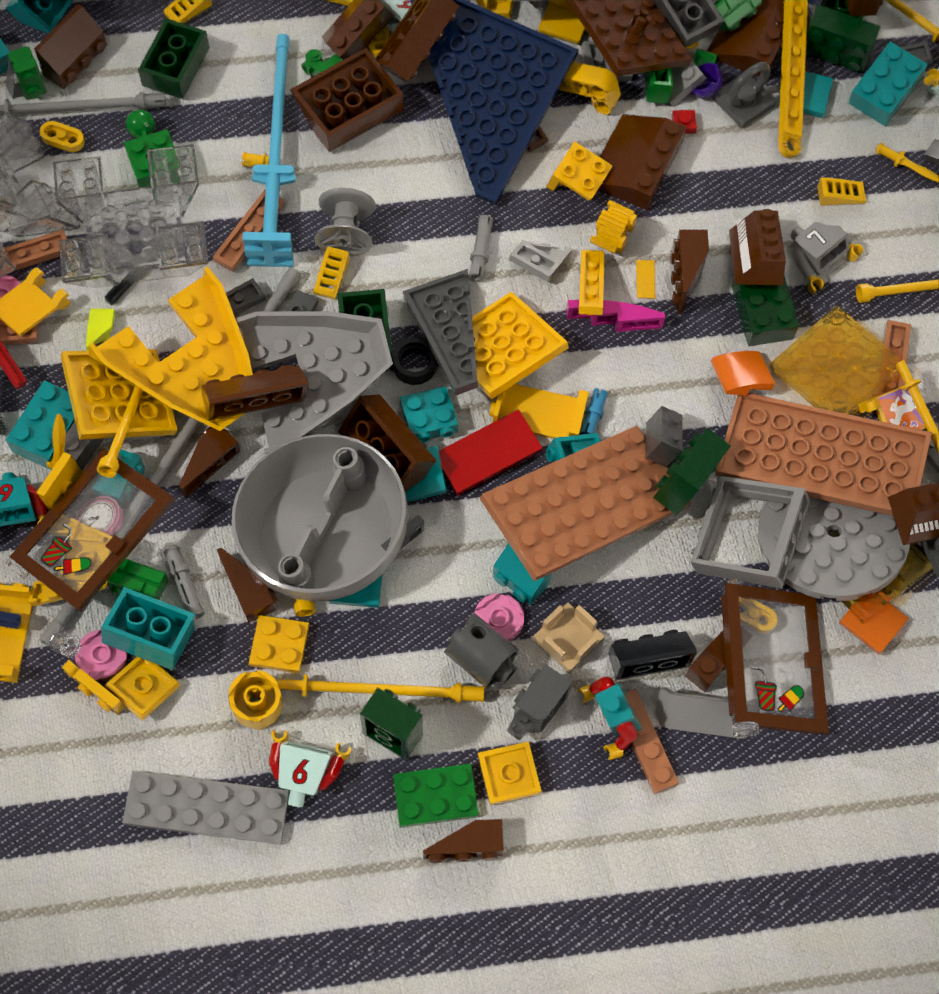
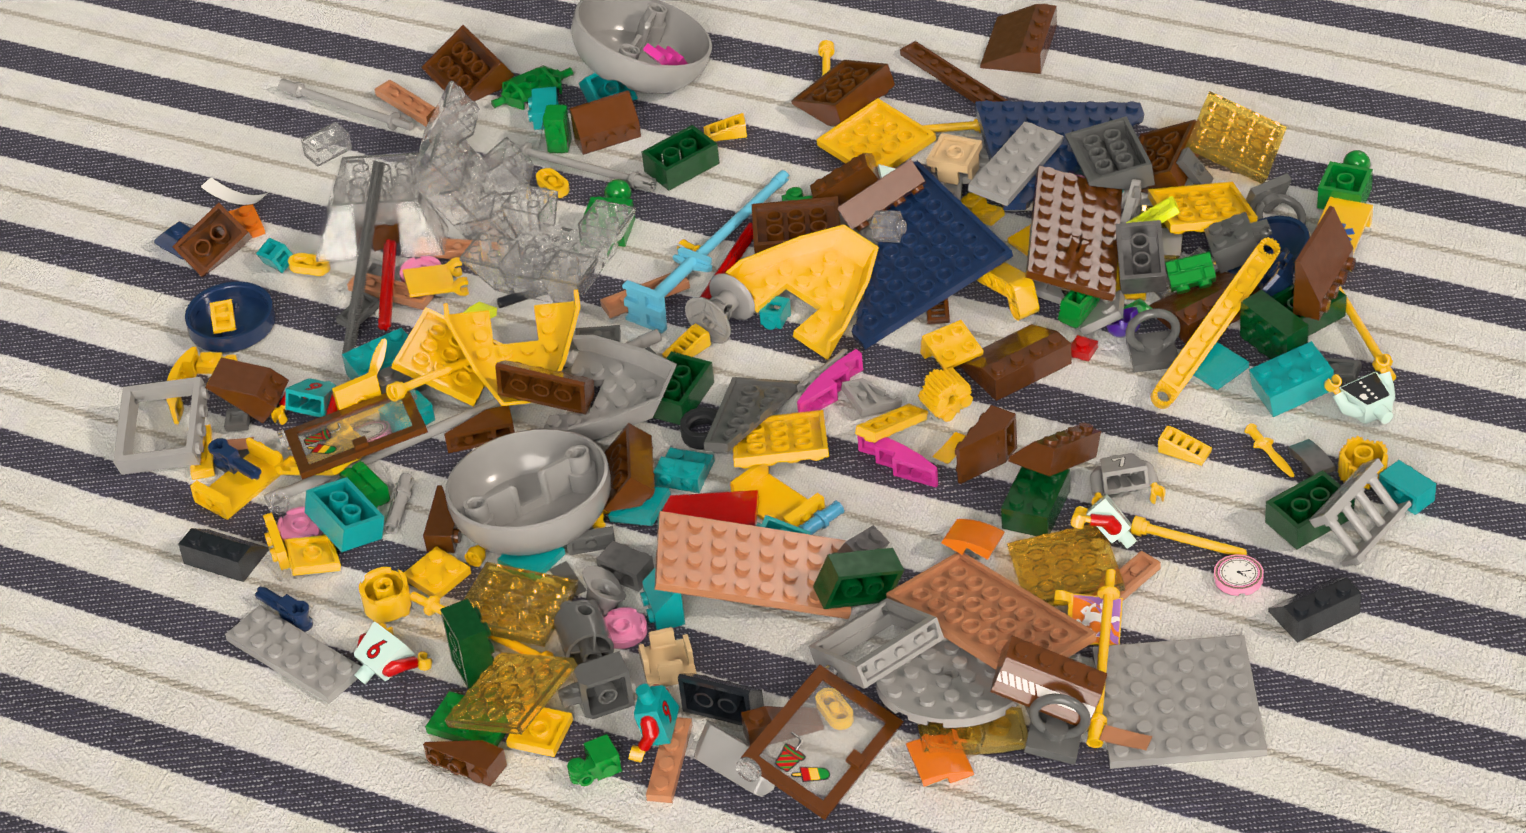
camera: 40 degrees right, 25 degrees down
none -> black slope [178,528,269,582]
none -> dark blue connector [255,587,313,632]
none -> clear yellow plate [445,652,578,735]
none -> clear yellow plate [464,562,578,647]
none -> dark grey sticker [550,561,587,598]
none -> green brick [567,734,622,787]
none -> light grey piece [582,566,626,615]
none -> flat silver brick [596,541,654,592]
none -> red axle [700,222,753,300]
none -> yellow piece [726,225,879,360]
none -> teal brick [759,296,791,330]
none -> dark pink slope [797,349,863,413]
none -> clear brick [870,210,907,243]
none -> torso [1070,494,1137,550]

